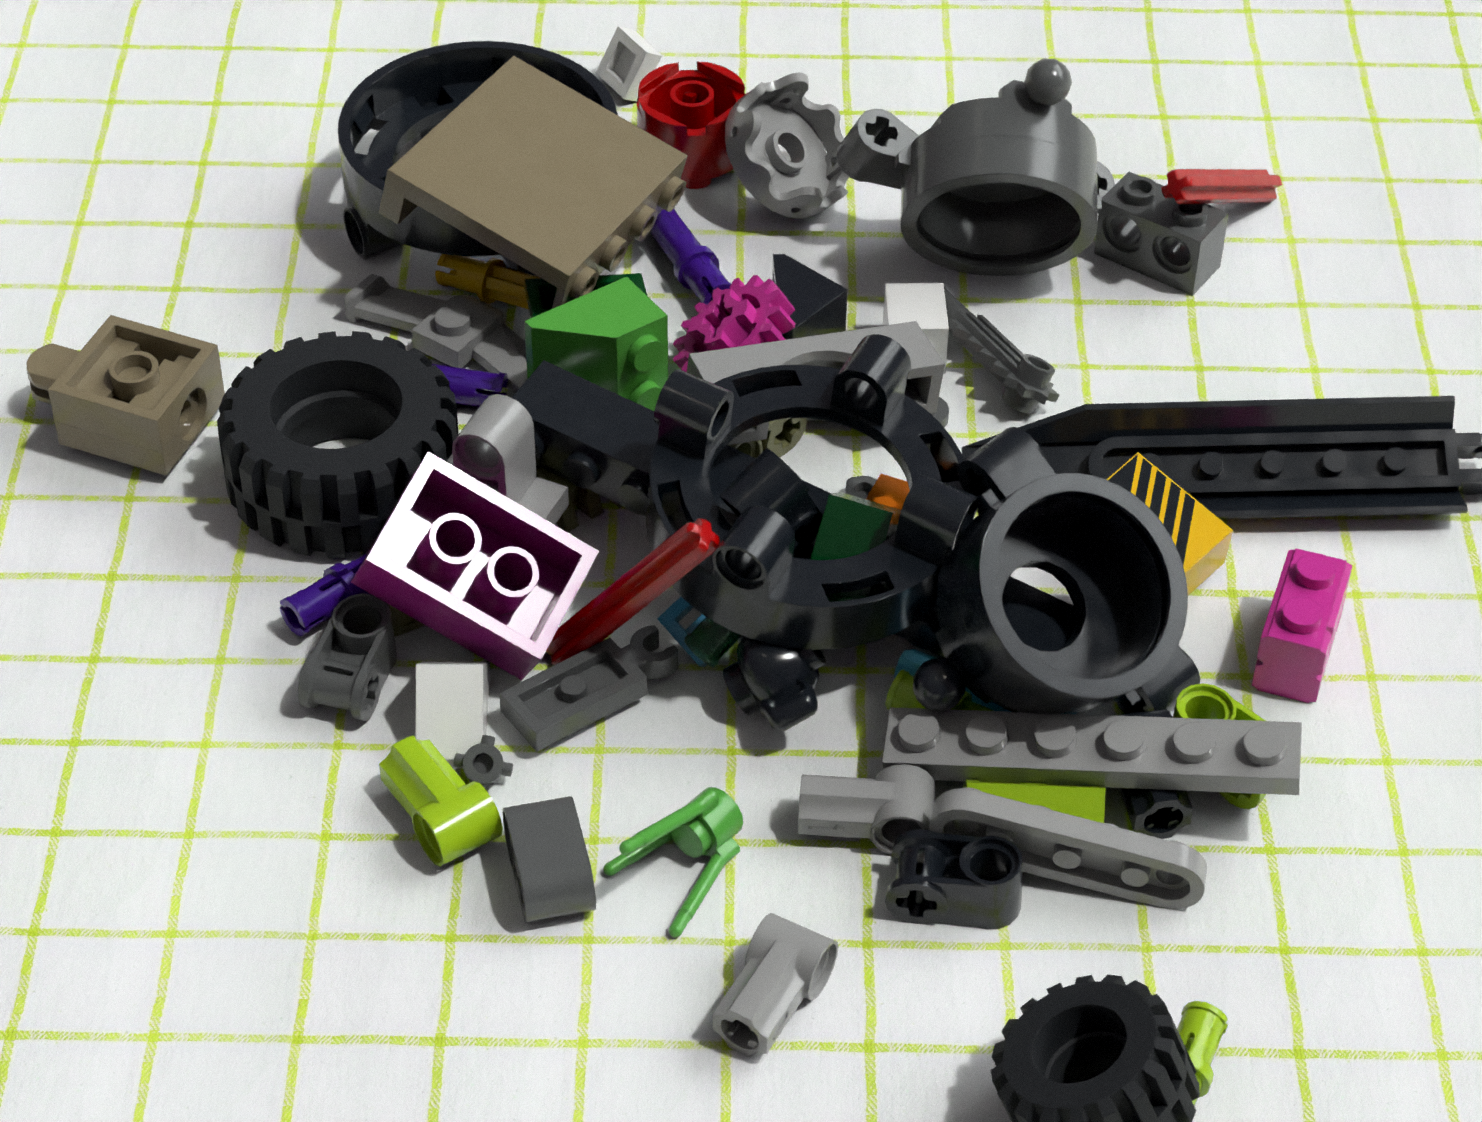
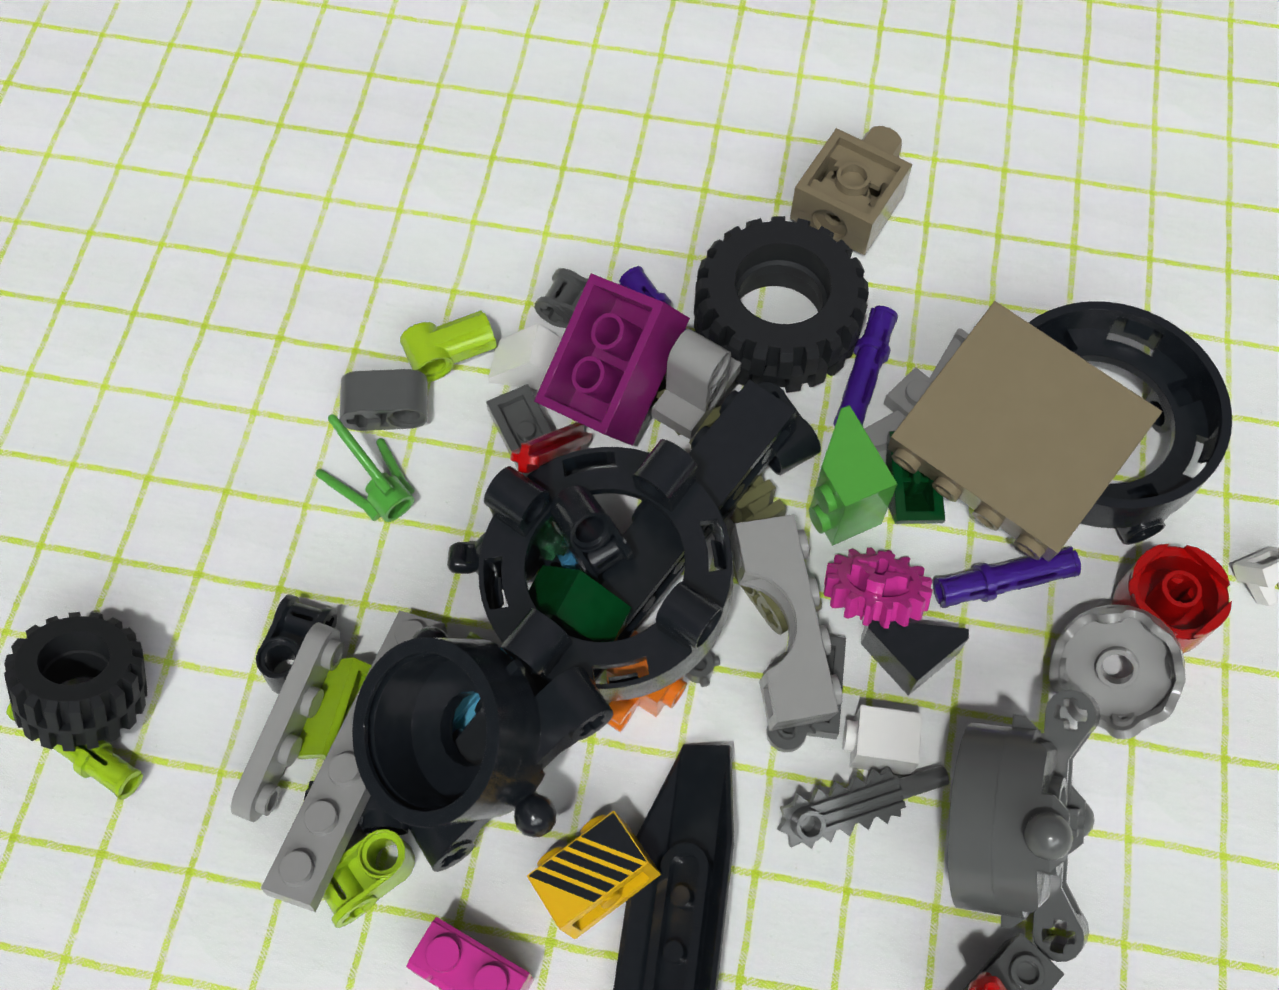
camera: 100 degrees right, 20 degrees up
dark grey piece [453,735,513,789] -> none
light grey piece [712,913,838,1057] -> none
light grey piece [798,764,935,855] -> none

